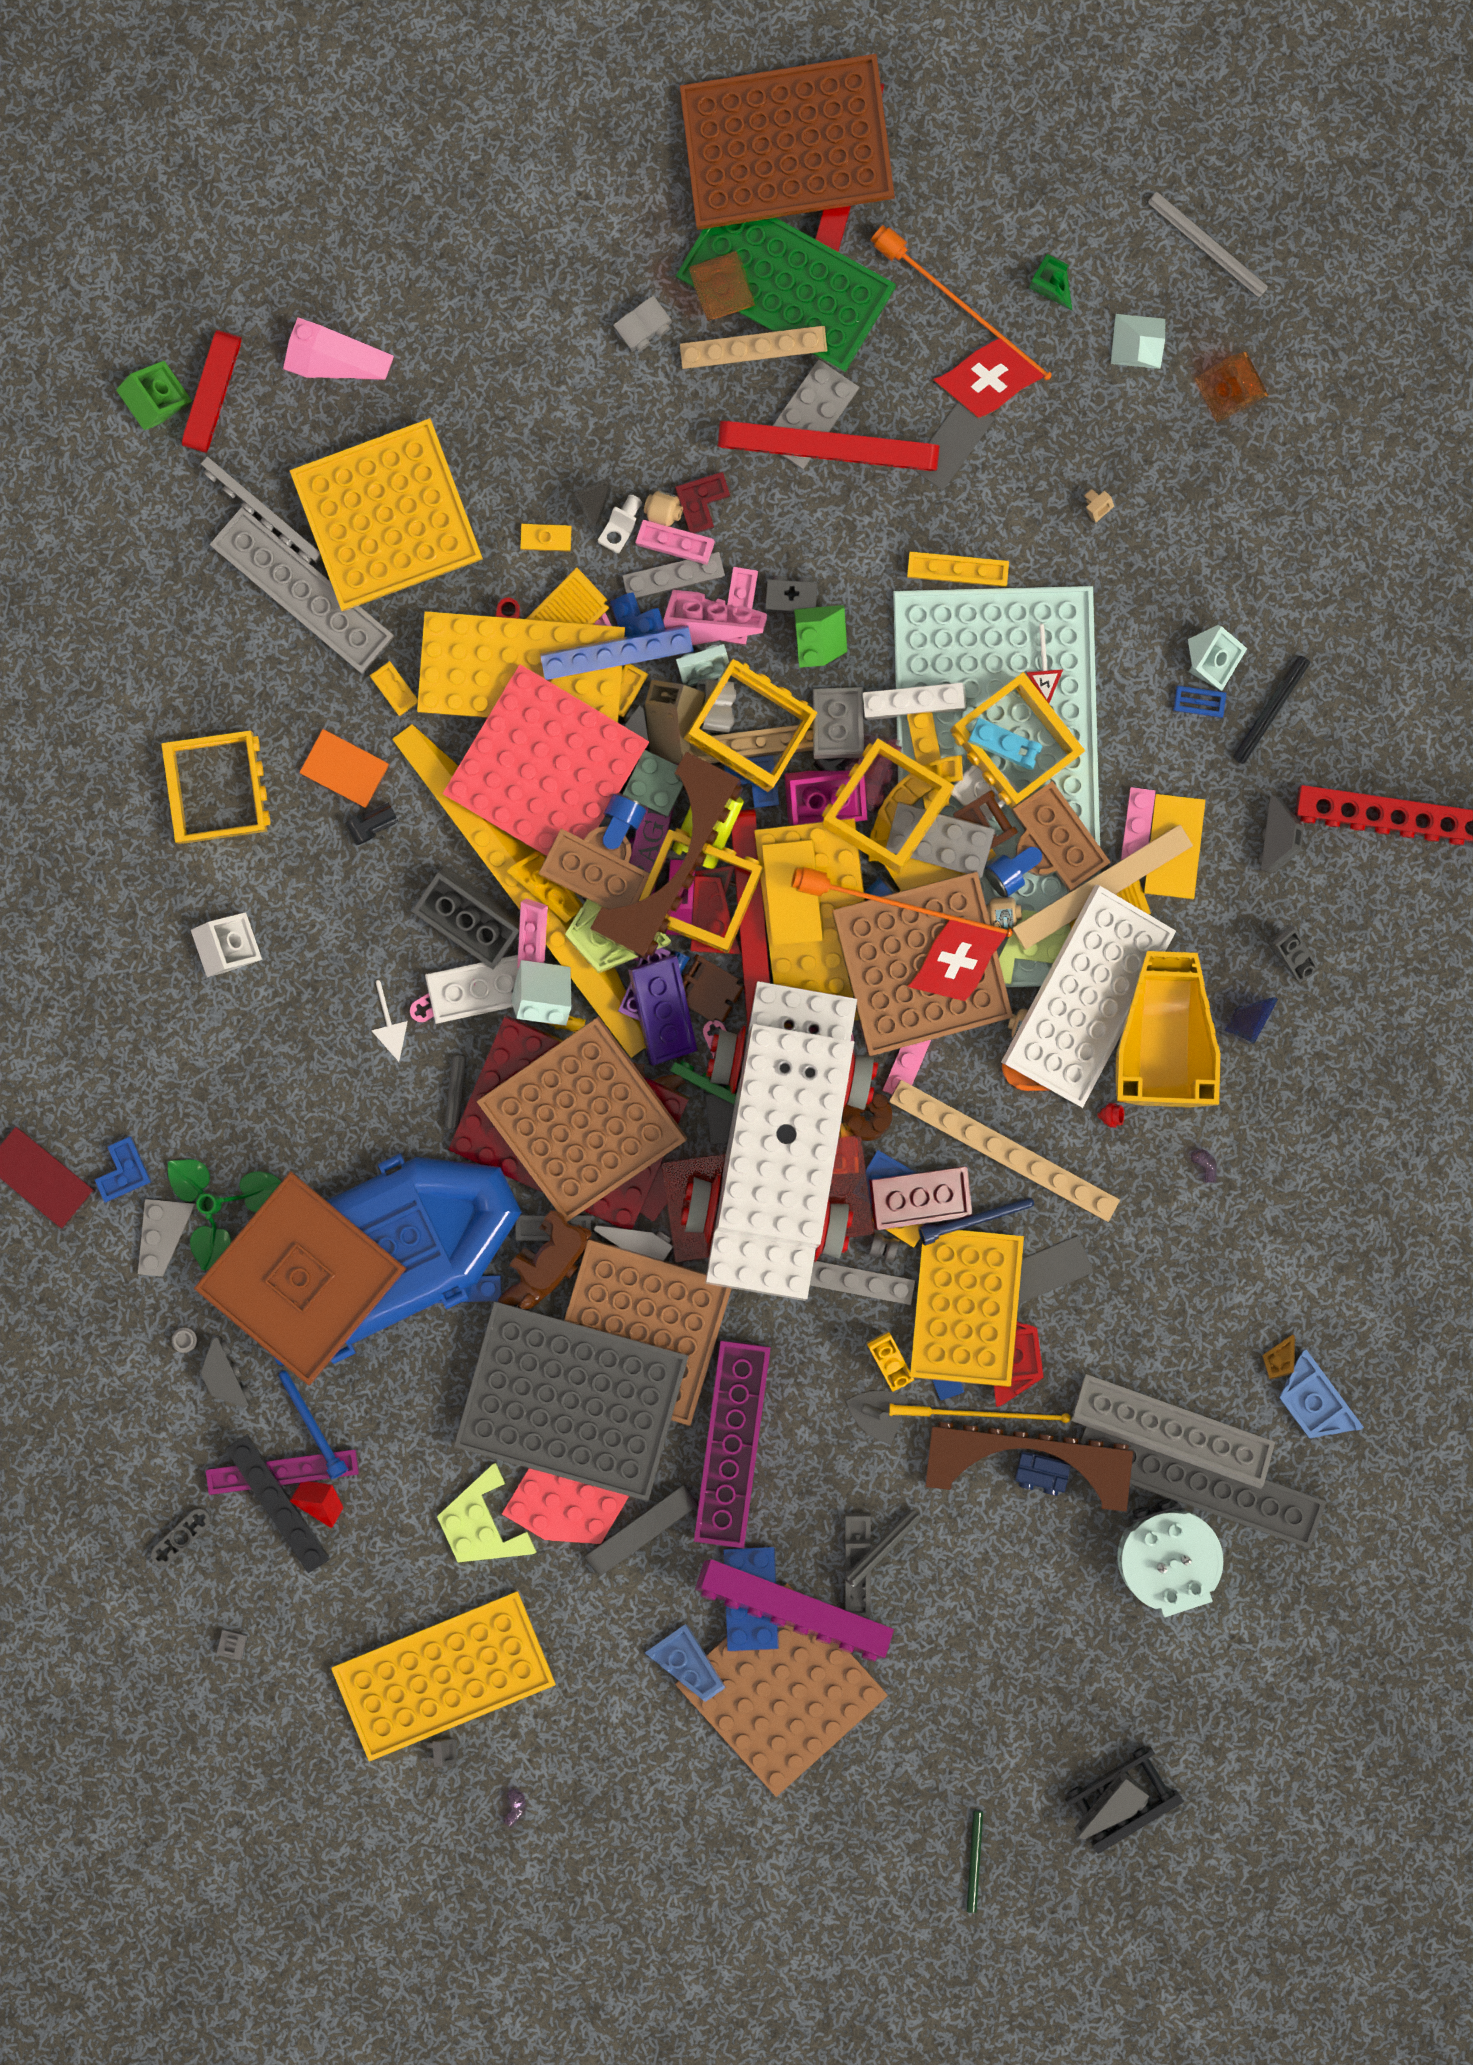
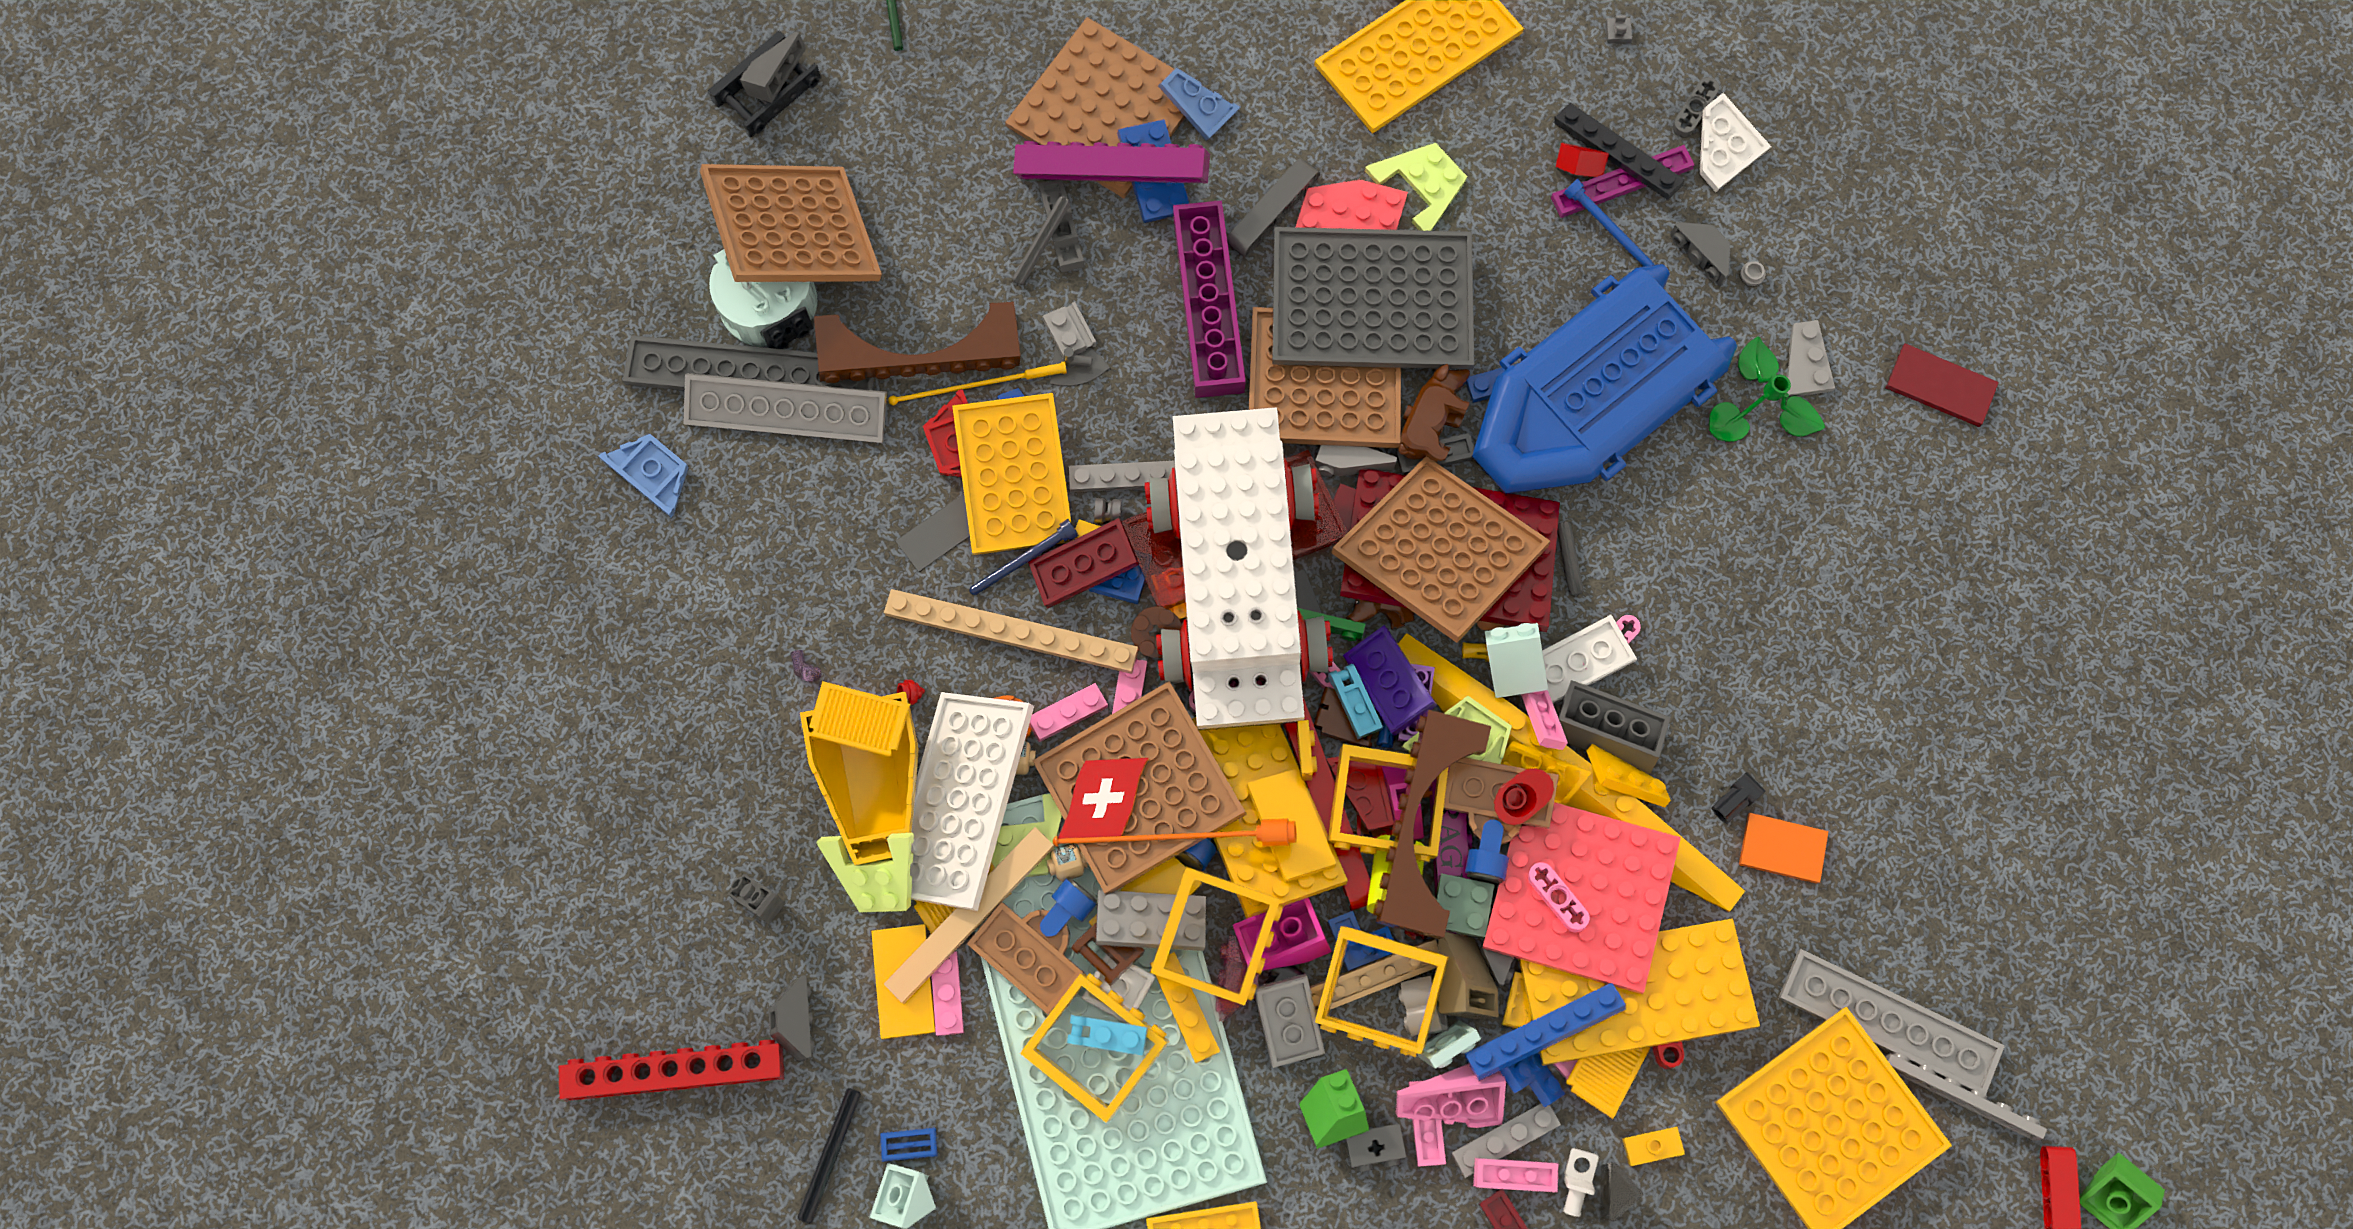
camera: 165 degrees right, 15 degrees down
blue plate [95,1136,152,1203] -> none
yellow window [161,731,271,844] -> none
white slope [191,912,262,977] -> none
dark orange tile [194,1171,407,1386] -> none
yellow plate [370,661,418,717] -> none
white piece [372,980,408,1061] -> none
tan head [644,491,683,527] -> none
white arch [863,683,967,720] -> none
yellow slope [866,1331,914,1392] -> none
yellow tile [868,755,963,861] -> none
dark blue brick [1014,1450,1071,1496] -> none
piece [1026,623,1064,704] -> none
clear blue slope [1225,997,1278,1045] -> none
pearl gold piece [1262,1335,1295,1380] -> none
none -> medium nougat plate [700,164,882,282]
none -> yellow window [809,681,910,757]
none -> yellowish green wing [817,833,914,912]
none -> bright pink plate [1029,683,1108,742]
none -> light grey plate [1043,302,1096,359]
none -> yellow plate [1297,720,1317,781]
none -> medium azure plate [1328,664,1383,739]
none -> red piece [1494,768,1554,825]
none -> bright pink beam [1528,862,1589,932]
none -> yellow wing [1587,744,1671,808]
none -> white plate [1700,93,1771,192]

